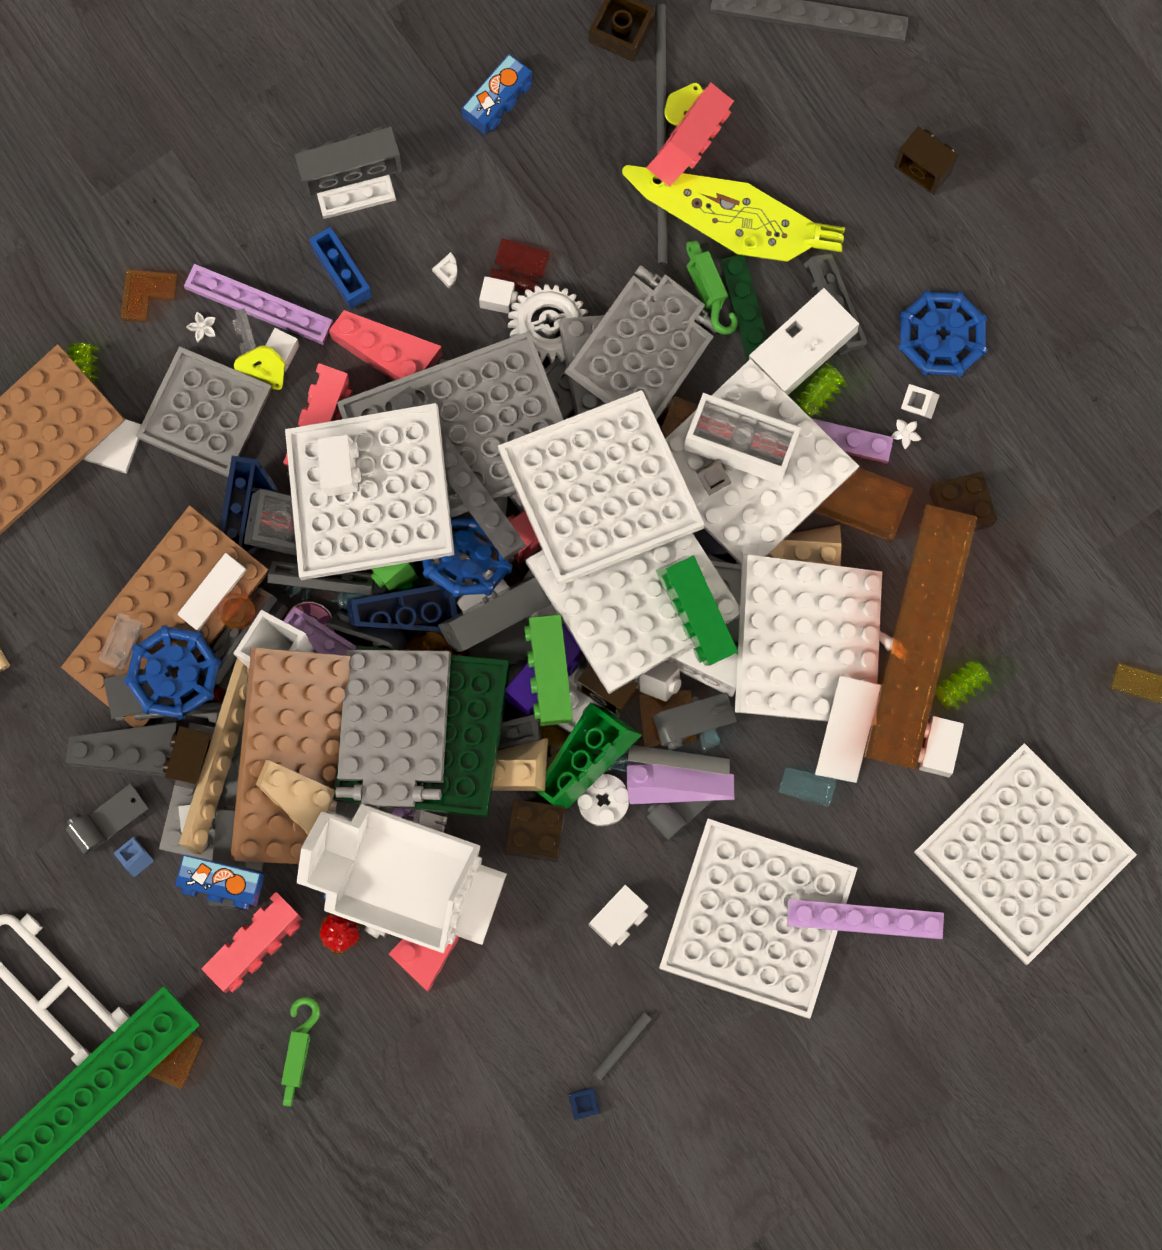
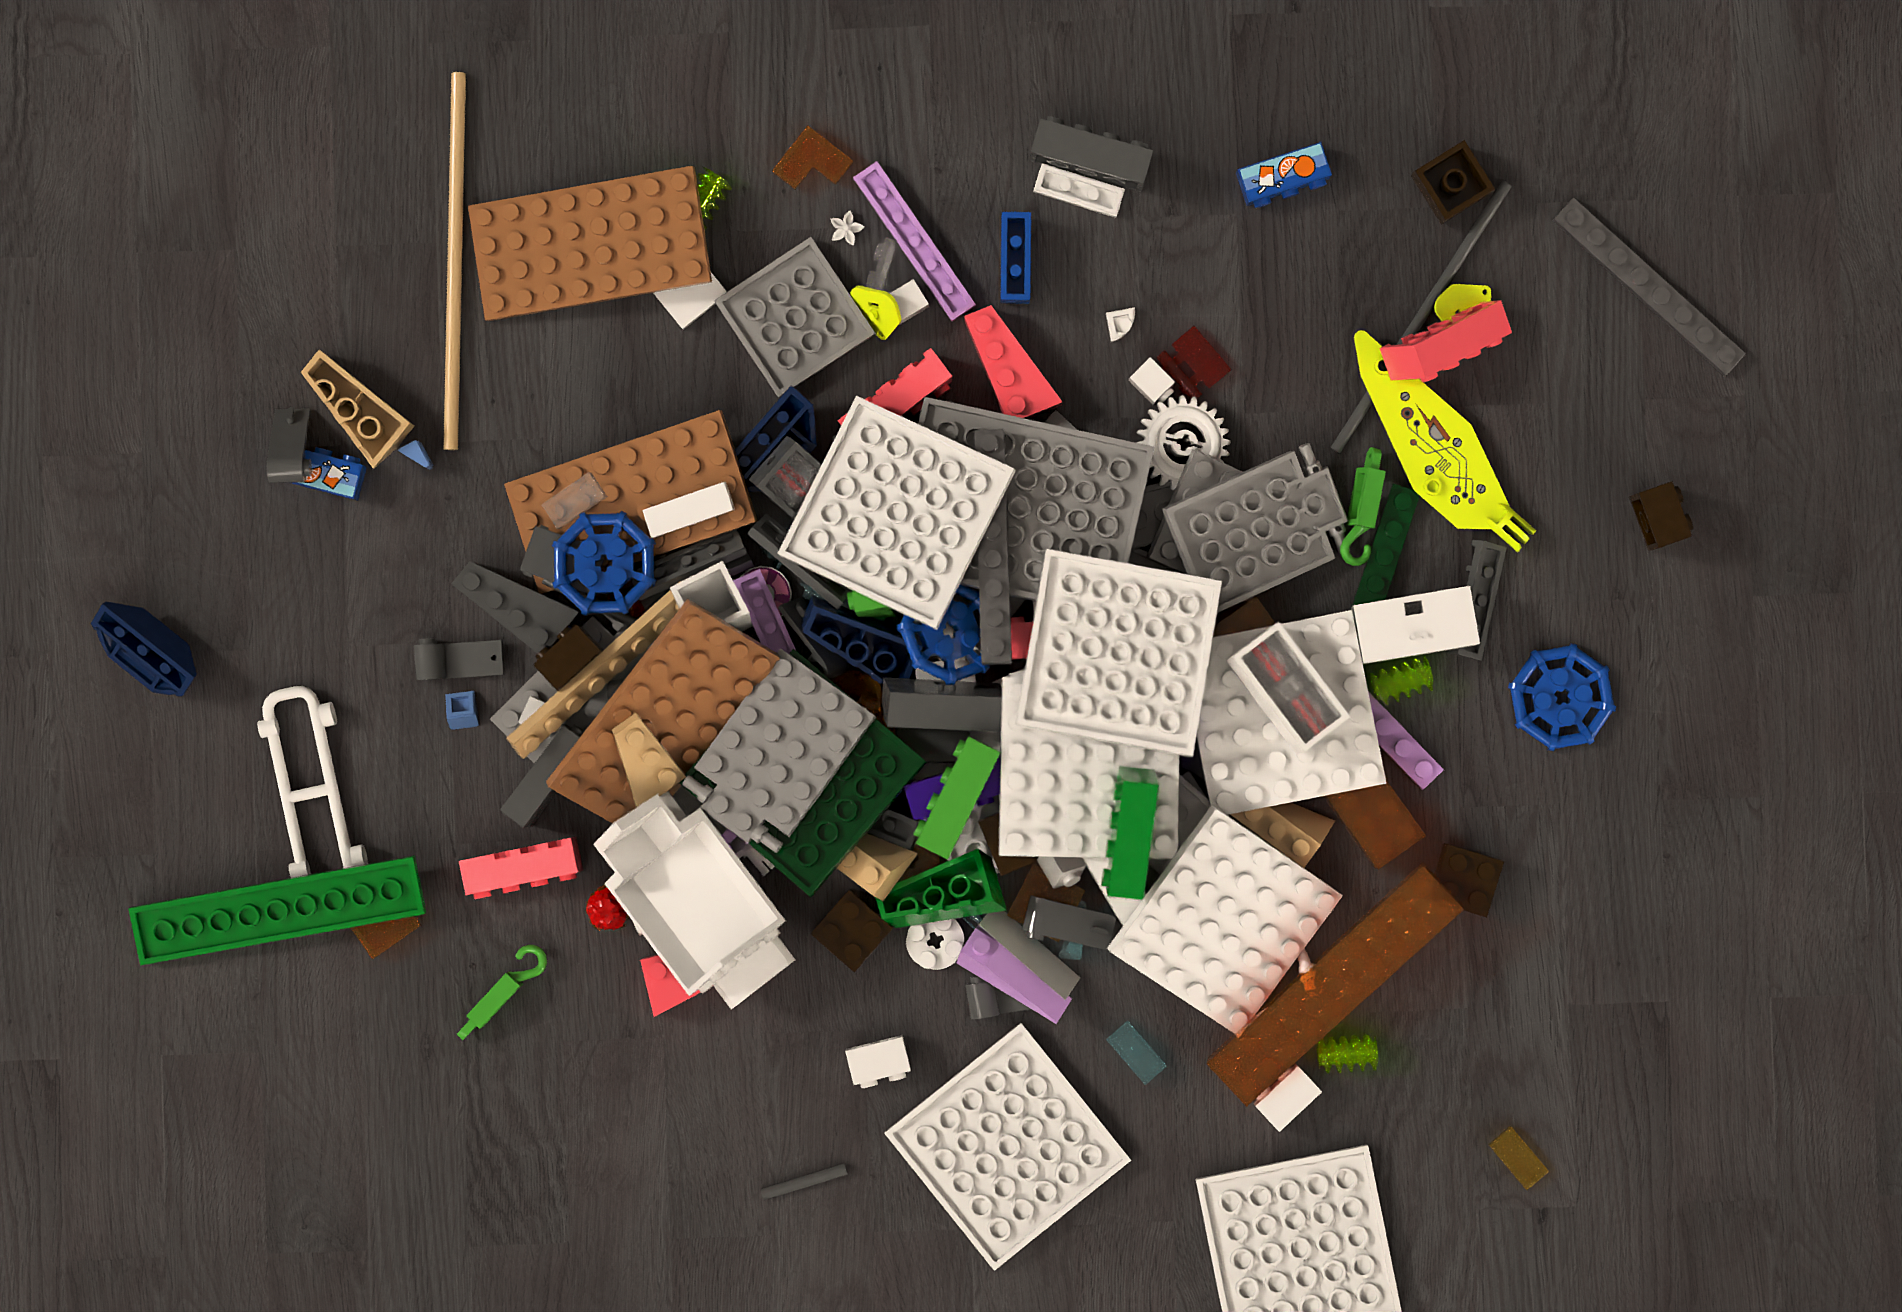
camera: 35 degrees right, 10 degrees up
brick [175,855,265,910] -> none
clear orange brick [218,593,255,630] -> none
white brick [317,434,361,496] -> none
dark blue tile [568,1087,600,1120] -> none
plate [696,459,732,496] -> none
lavender plate [787,899,944,939] -> none
white sticker [815,676,881,783] -> none
white plant [891,419,921,449] -> none
white brick [901,384,939,419] -> none

